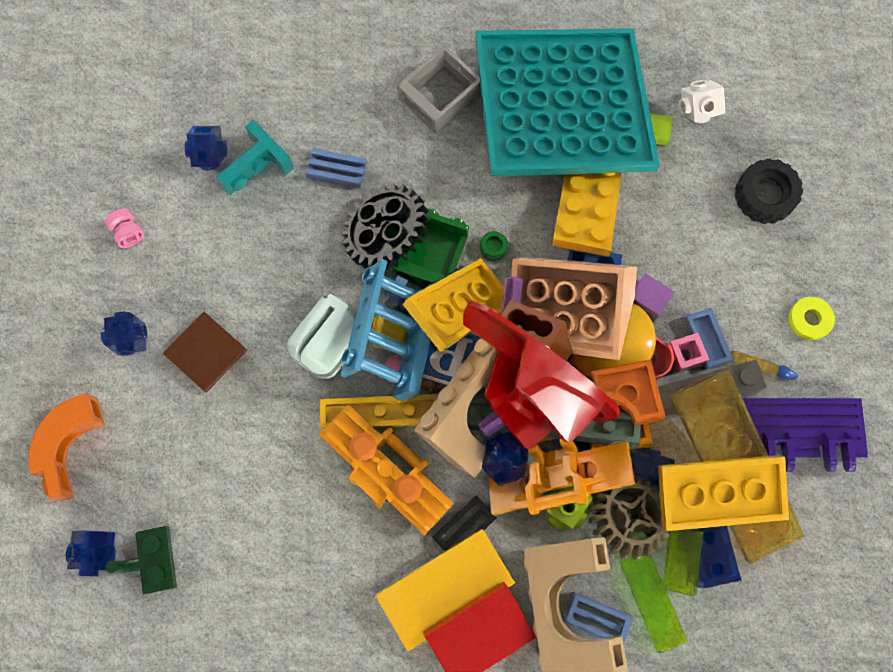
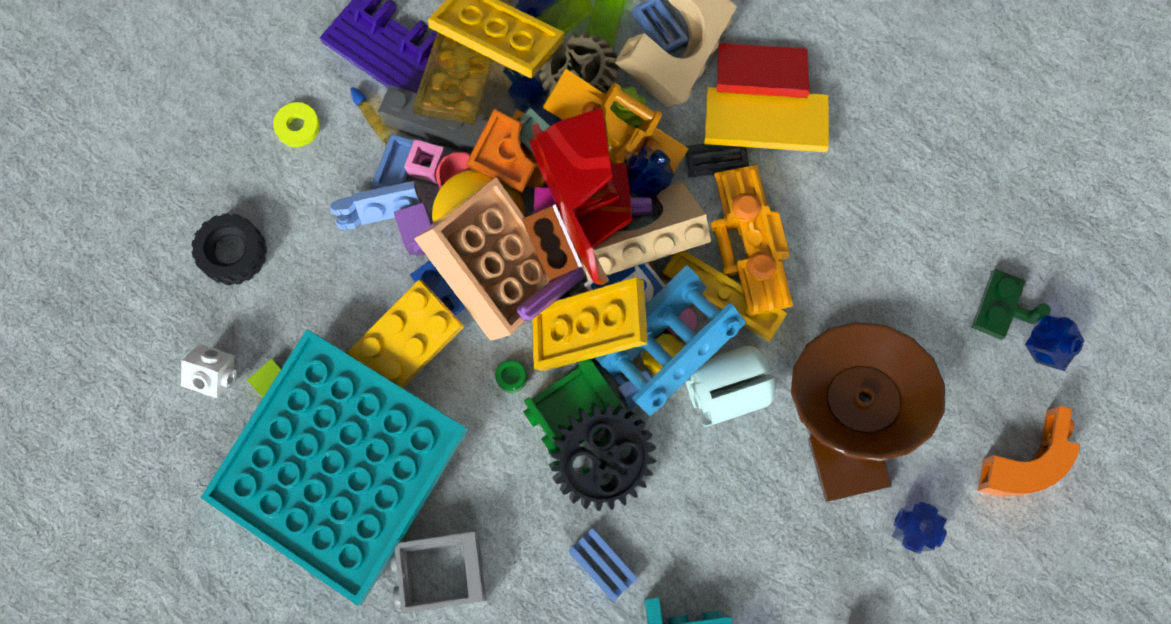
camera: 140 degrees left, 0 degrees up
none -> light blue hinge [330,181,421,230]
none -> reddish brown dish [791,322,945,461]

